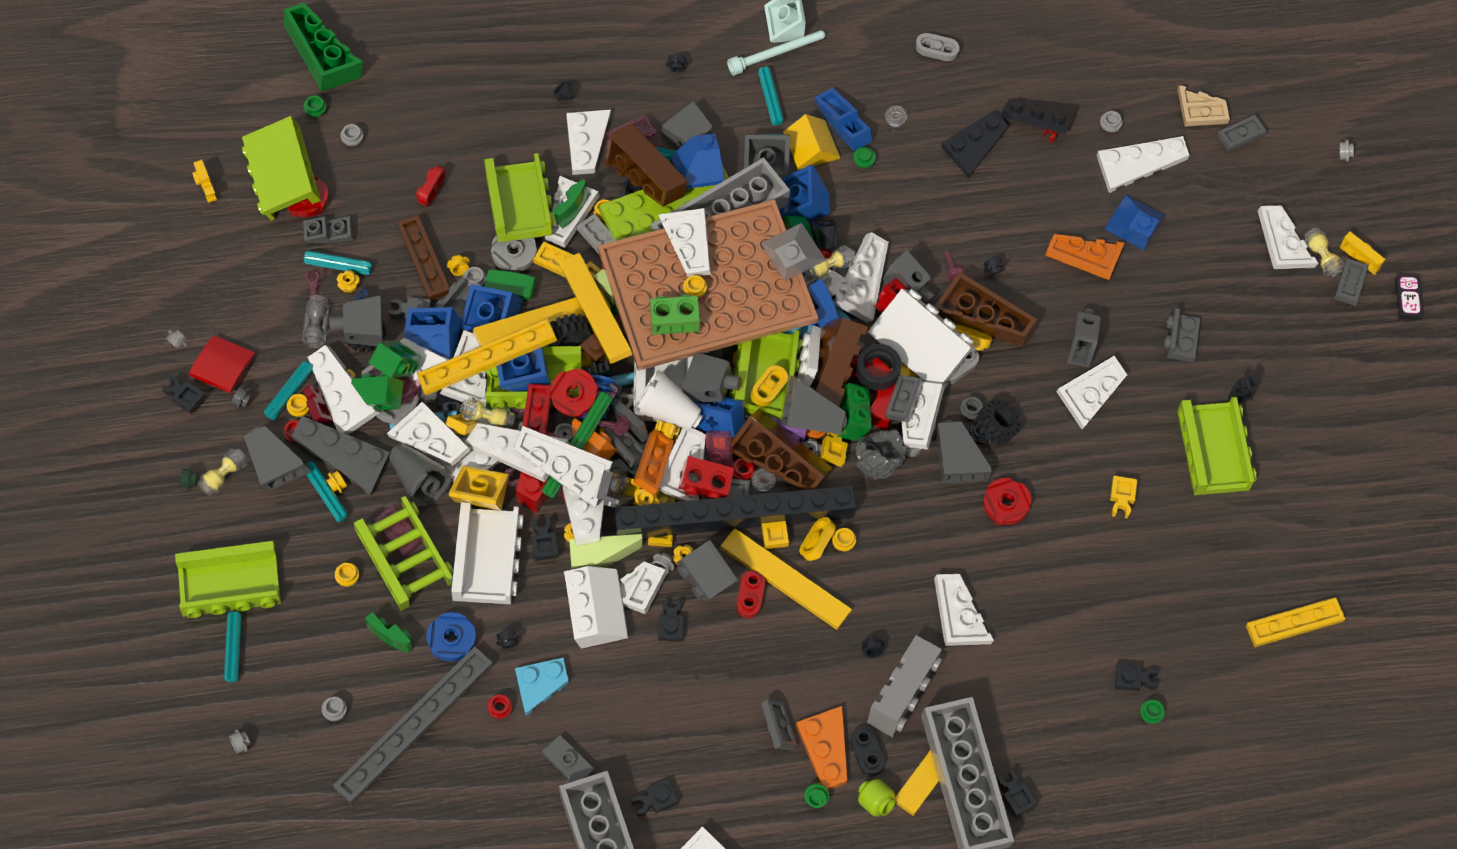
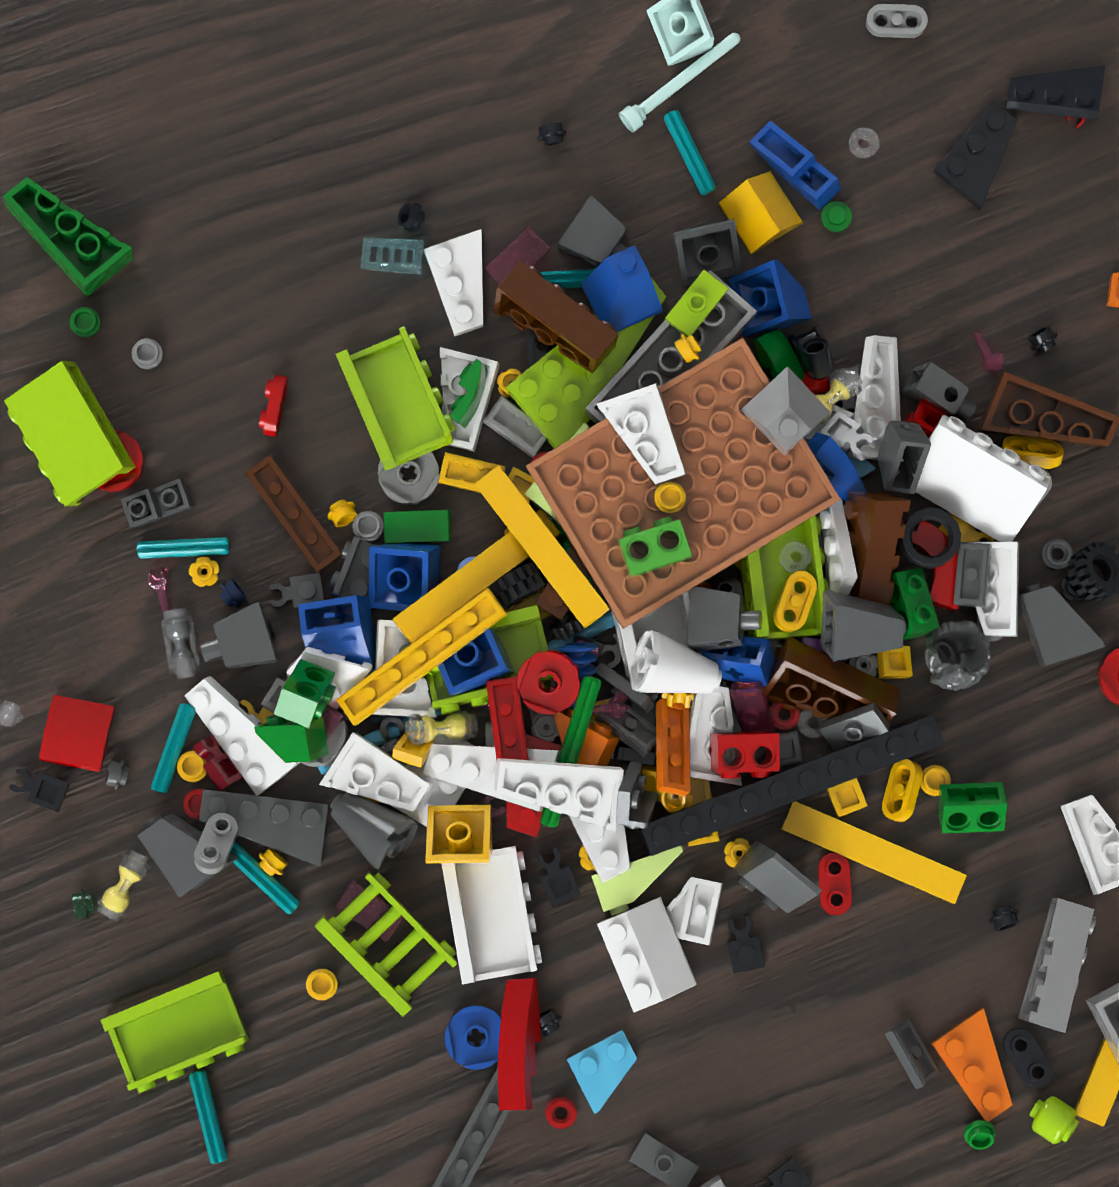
camera: 10 degrees left, 20 degrees up
light grey plate [322,697,347,721] -> none
green slope [365,612,413,653] -> none
light grey plate [651,553,674,574] -> none
none -> light grey plate [194,813,238,874]
none -> clear light blue slope [360,238,425,275]
none -> red slope [498,978,541,1111]
none -> lime plate [665,270,729,337]
none -> yellow plate [674,333,702,363]
none -> clear plate [779,541,811,573]
none -> dark grey plate [819,703,890,751]
none -> dark grey torso [878,420,931,494]
none -> green brick [937,782,1007,834]

